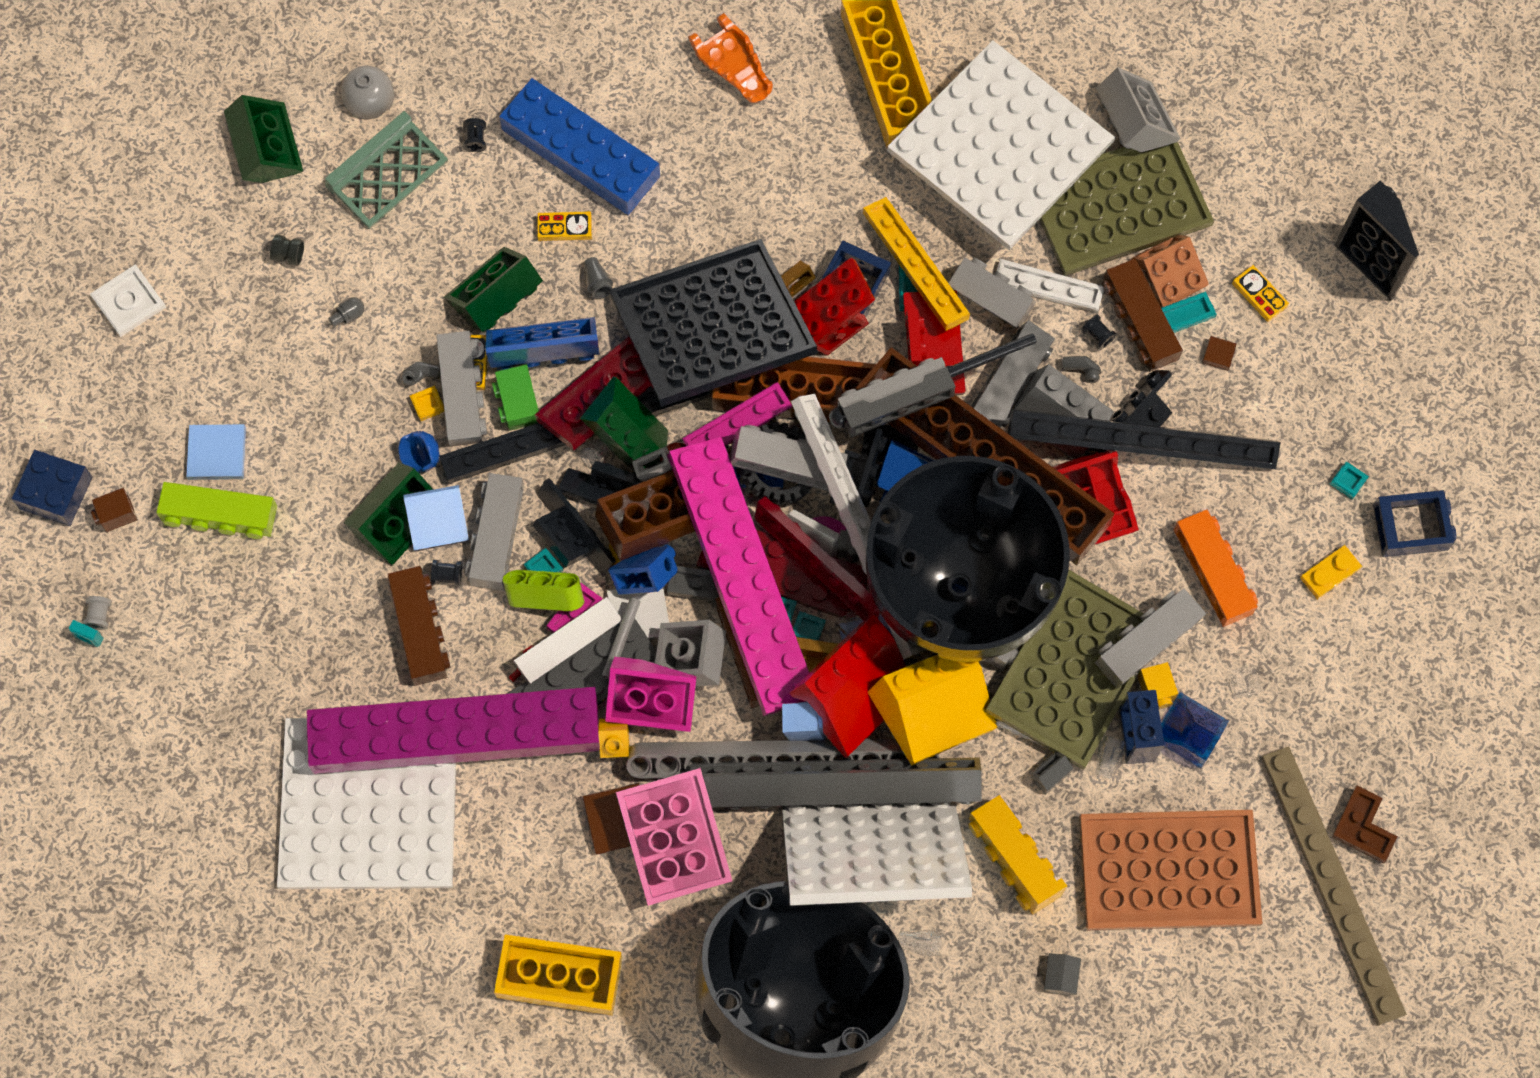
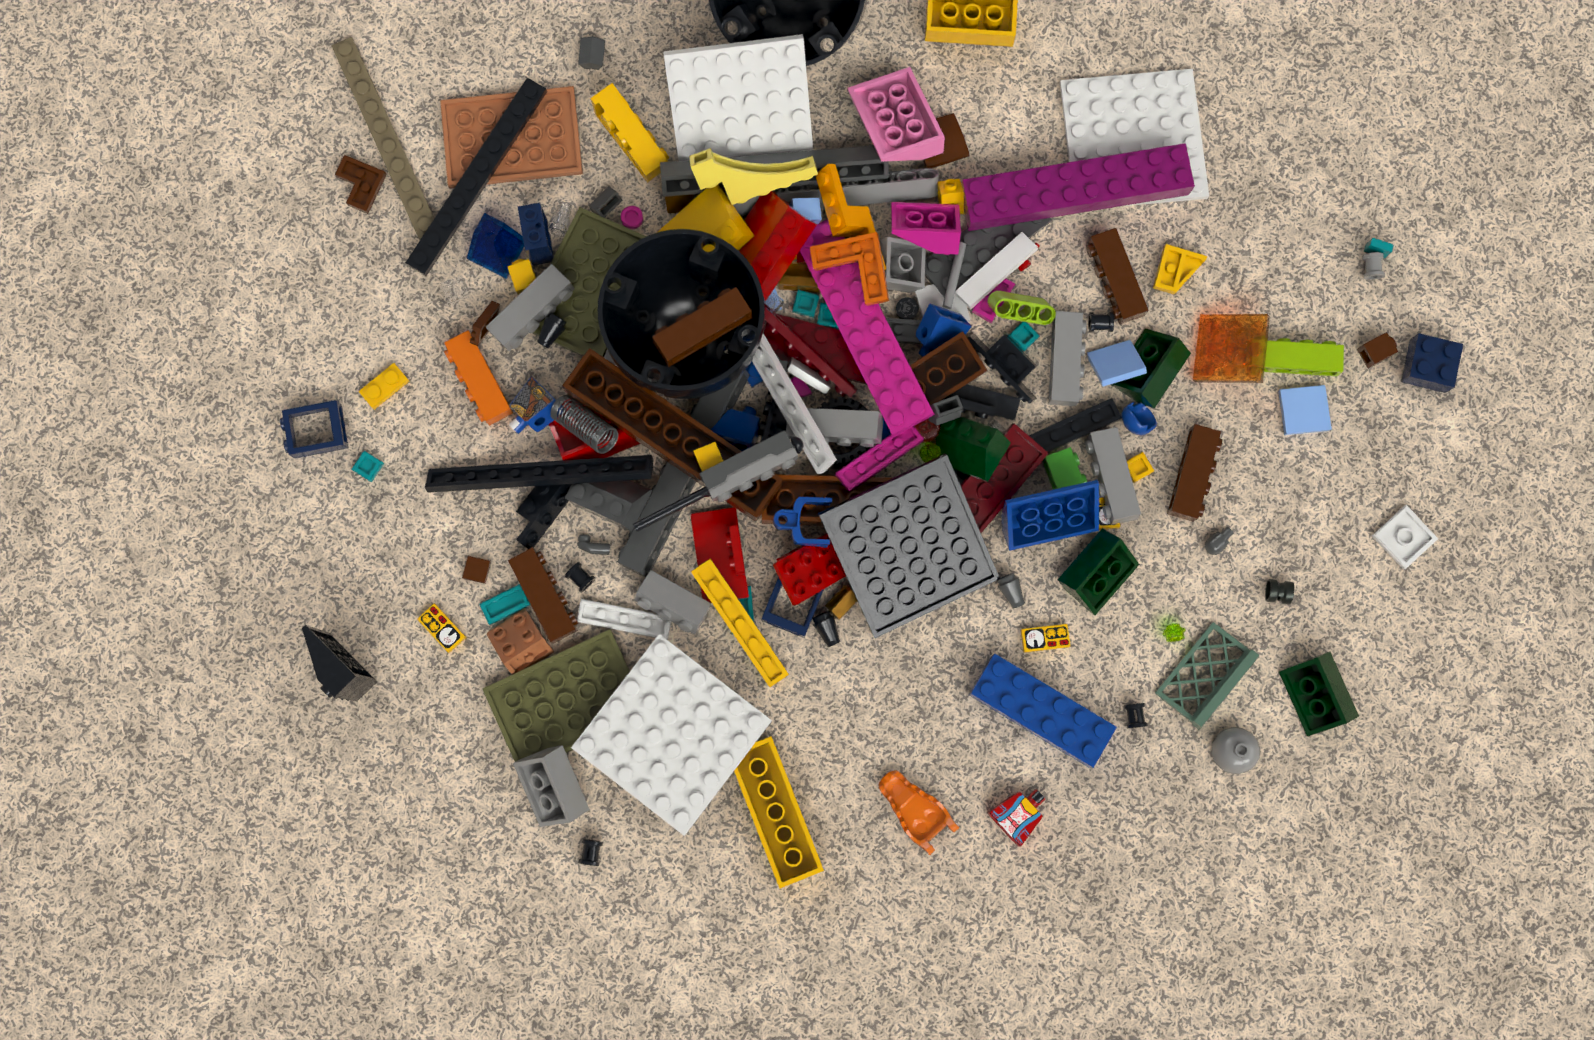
camera: 175 degrees right, 10 degrees up
dark grey arm [402,362,441,385] -> none
none -> black plate [405,78,547,276]
none -> reddish brown tile [470,301,500,346]
none -> torso [509,376,565,434]
none -> black cone [537,313,567,349]
none -> dark grey piece [551,394,618,454]
none -> black bush [578,839,603,866]
none -> dark pink tile [620,206,643,229]
none -> reddish brown brick [652,287,752,367]
none -> light yellow arch [689,148,818,205]
none -> yellow tile [693,442,723,472]
none -> blue piece [773,497,832,548]
none -> orange plate [810,232,889,306]
none -> black cone [812,611,840,647]
none -> light orange bracket [815,163,886,271]
none -> black tile [896,297,919,320]
none -> clear neon green plate [920,442,941,463]
none -> torso [987,789,1045,847]
none -> yellow wing [1153,244,1207,295]
none -> clear neon green plate [1163,623,1186,642]
none -> reddish brown brick [1167,424,1223,522]
none -> clear orange plate [1193,314,1270,383]

